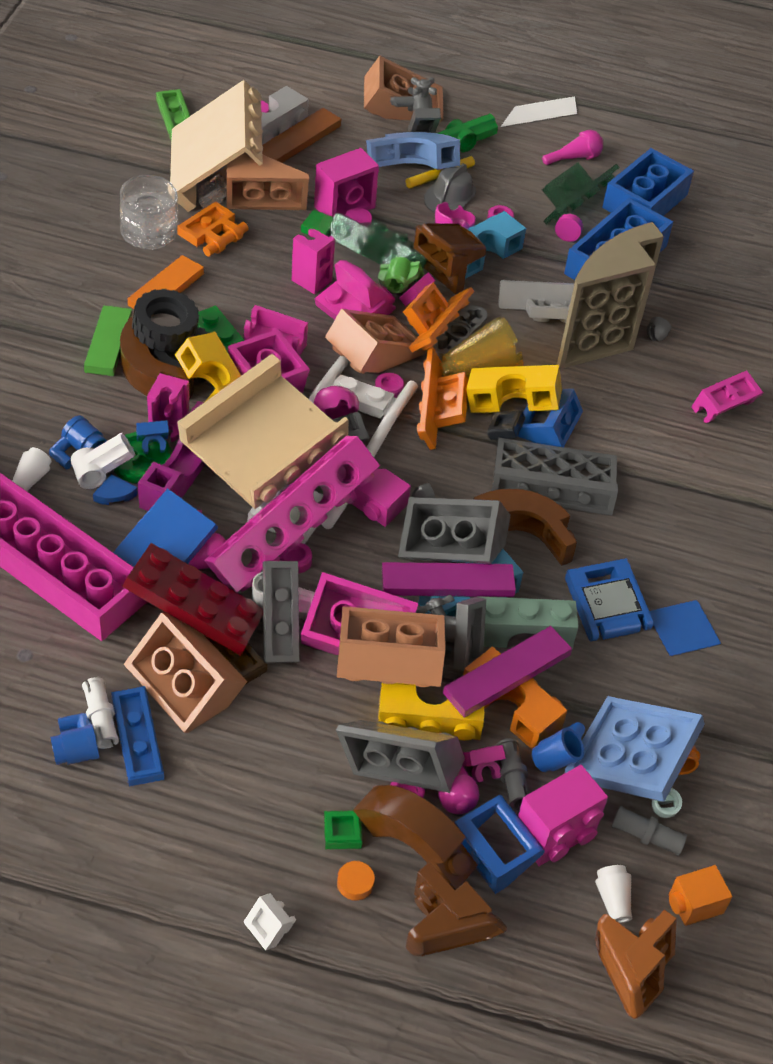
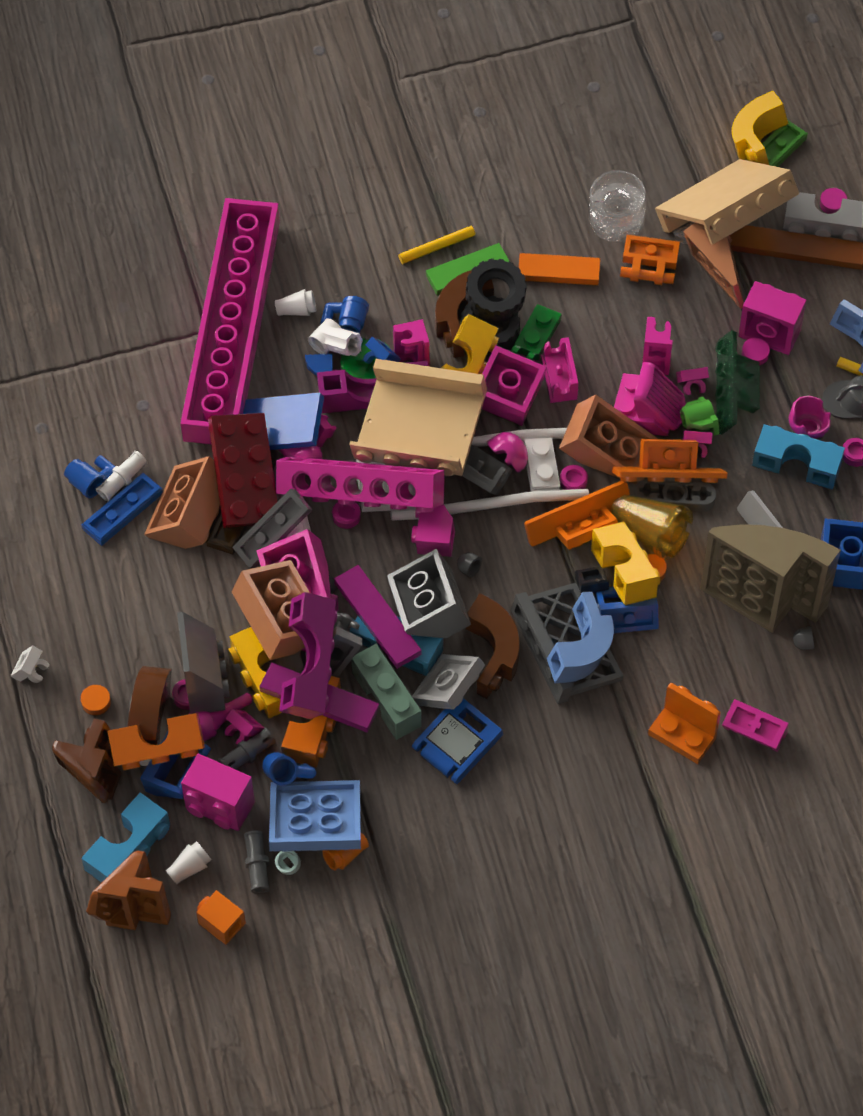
camera: 65 degrees right, 10 degrees up
green tile [301,210,337,236] -> none
green tile [324,810,362,850] -> none
reddish brown piece [414,223,487,294] -> none
blue sticker [649,600,721,656] -> none
none -> dark azure arch [81,793,170,883]
none -> orange arch [108,713,205,770]
none -> magenta arch [279,592,337,719]
none -> yellow bar [398,226,475,264]
none -> light grey plate [412,654,485,710]
none -> medium blue arch [547,592,614,683]
none -> orange bracket [648,683,721,764]
none -> dark pink tile [676,367,709,395]
none -> yellow arch [732,91,788,165]

